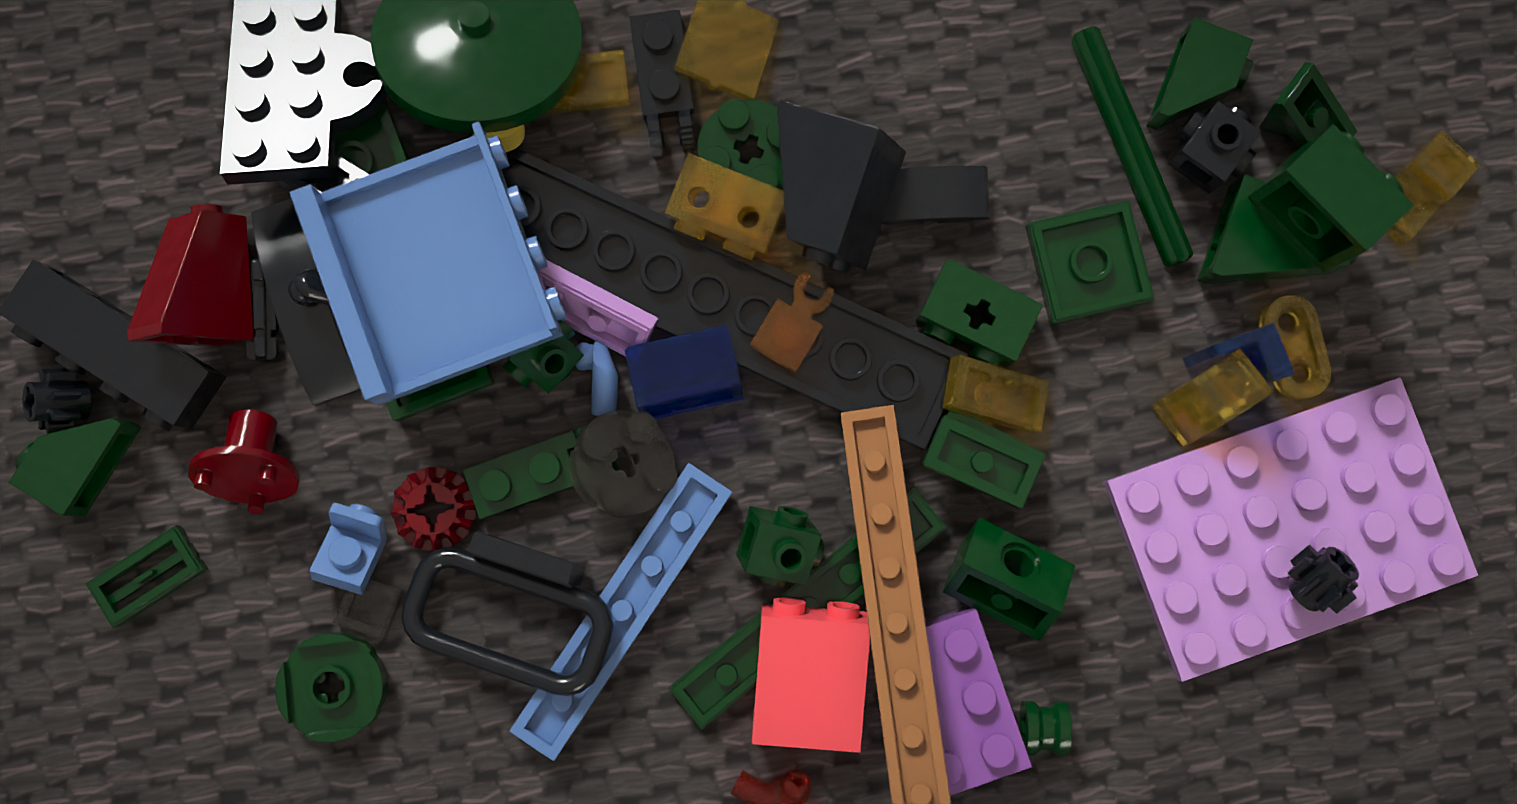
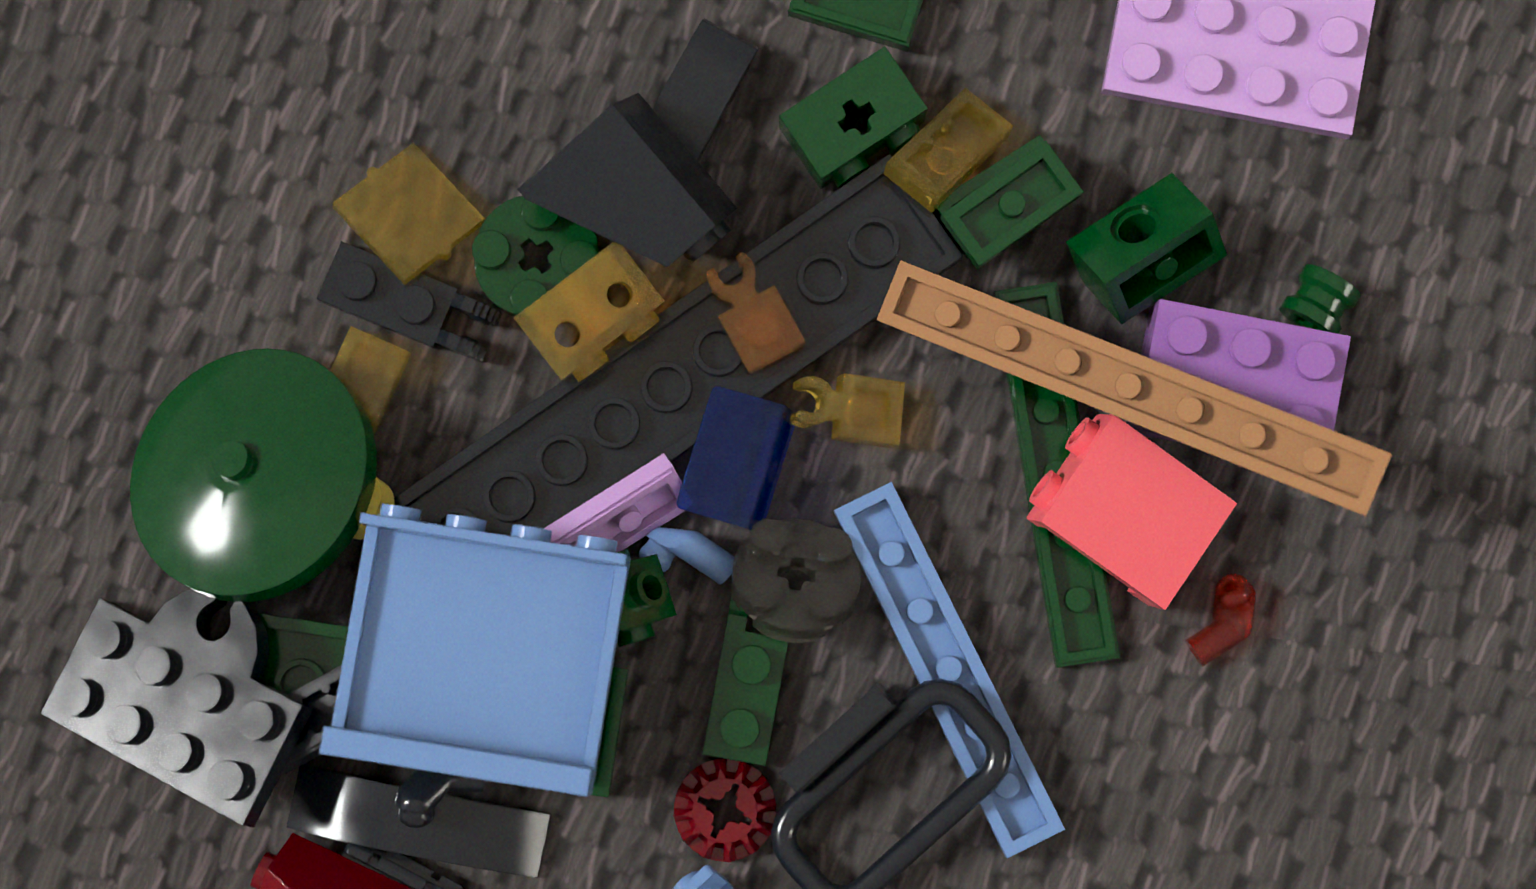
camera: 55 degrees left, 0 degrees up
dark green brick [736,506,824,587] -> none
none -> clear yellow plate [790,373,905,448]

